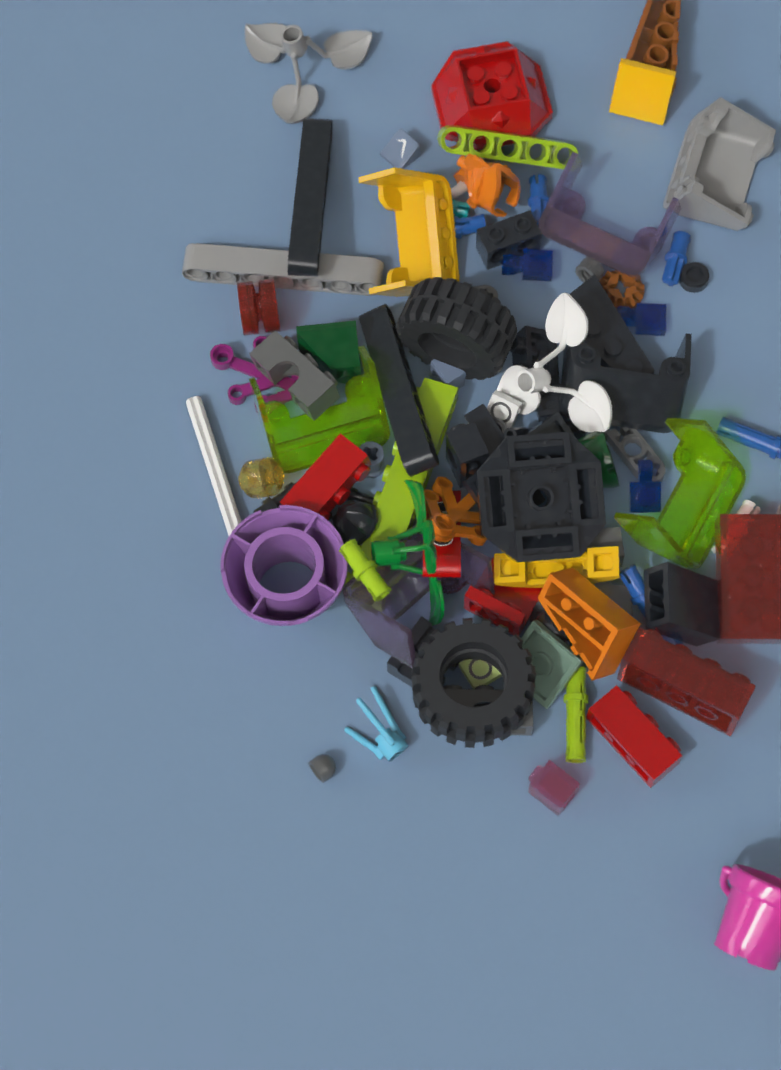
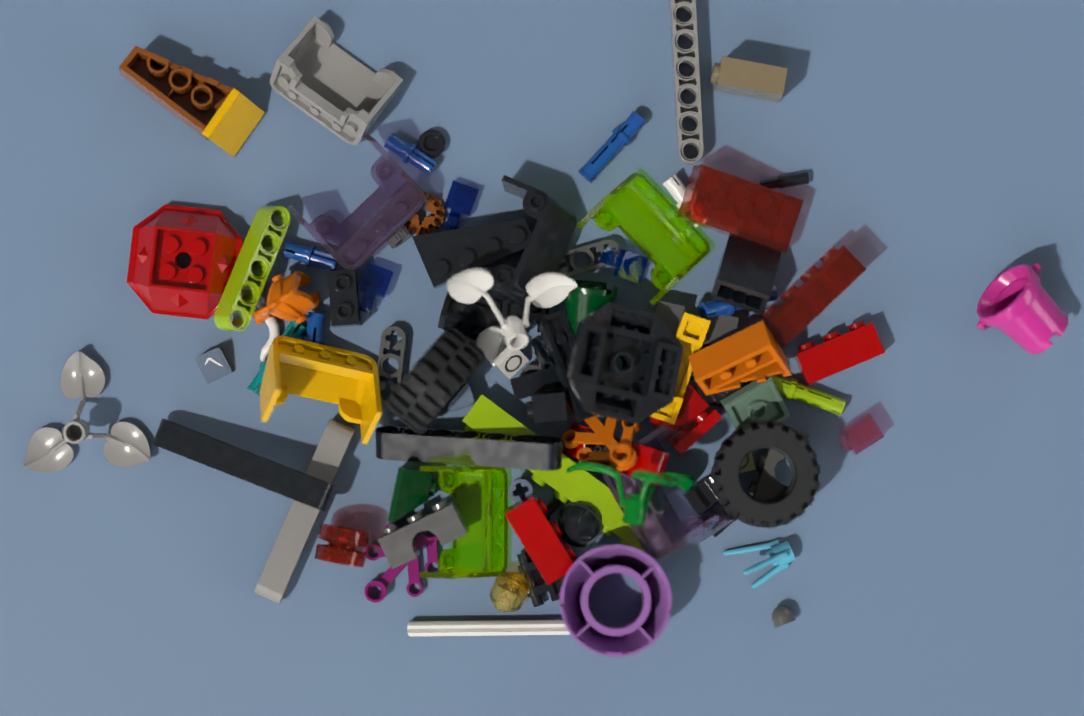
camera: 80 degrees left, 20 degrees up
lime pin [339,539,392,602] -> none

